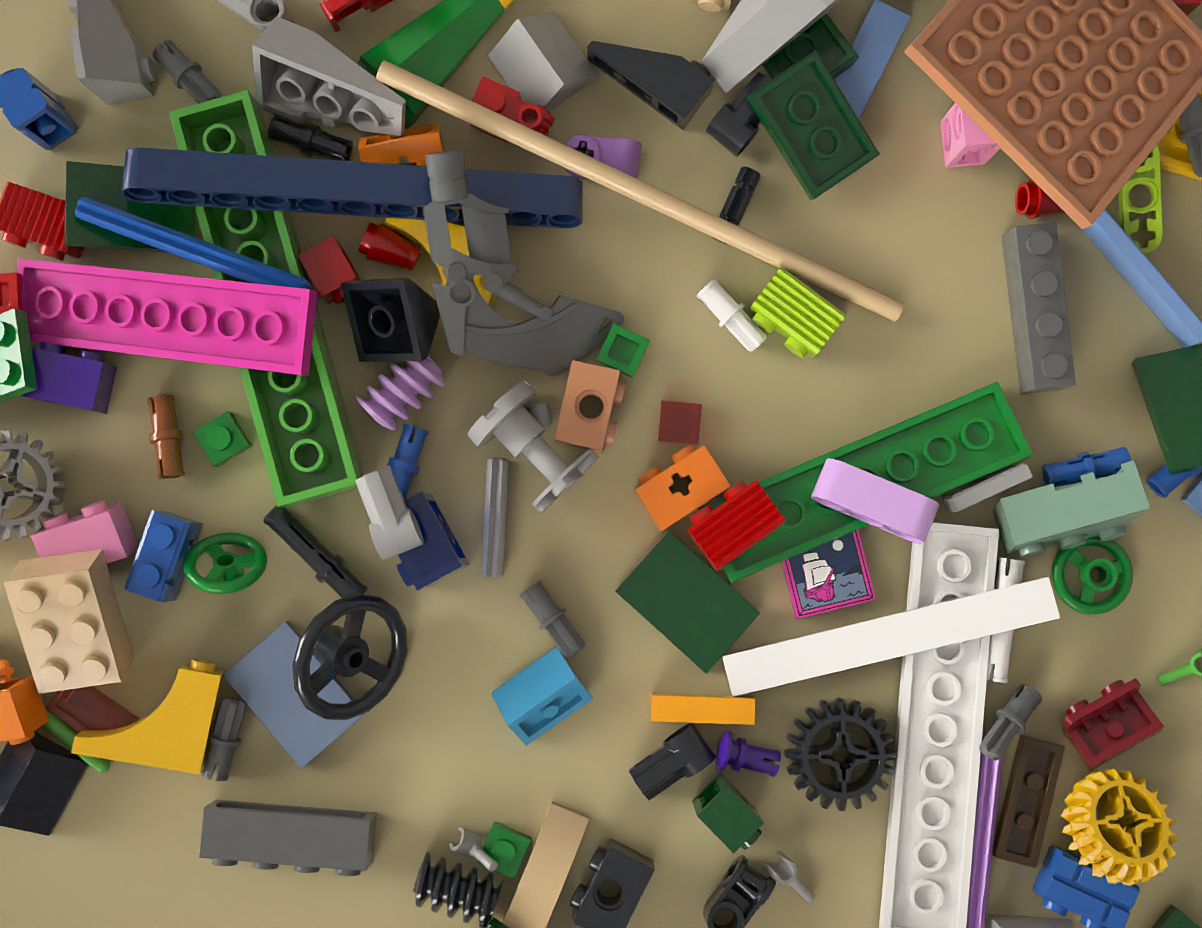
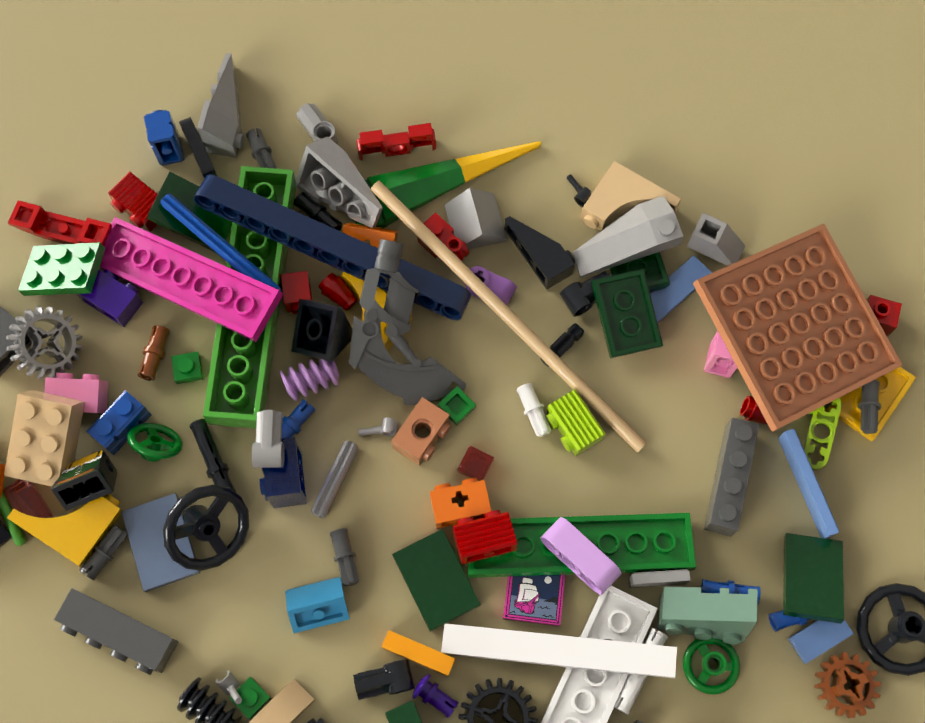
camera: 15 degrees right, 15 degrees down
light grey piece [467,381,600,513] -> none
none -> black torso [51,450,117,511]
none -> black beam [179,117,217,179]

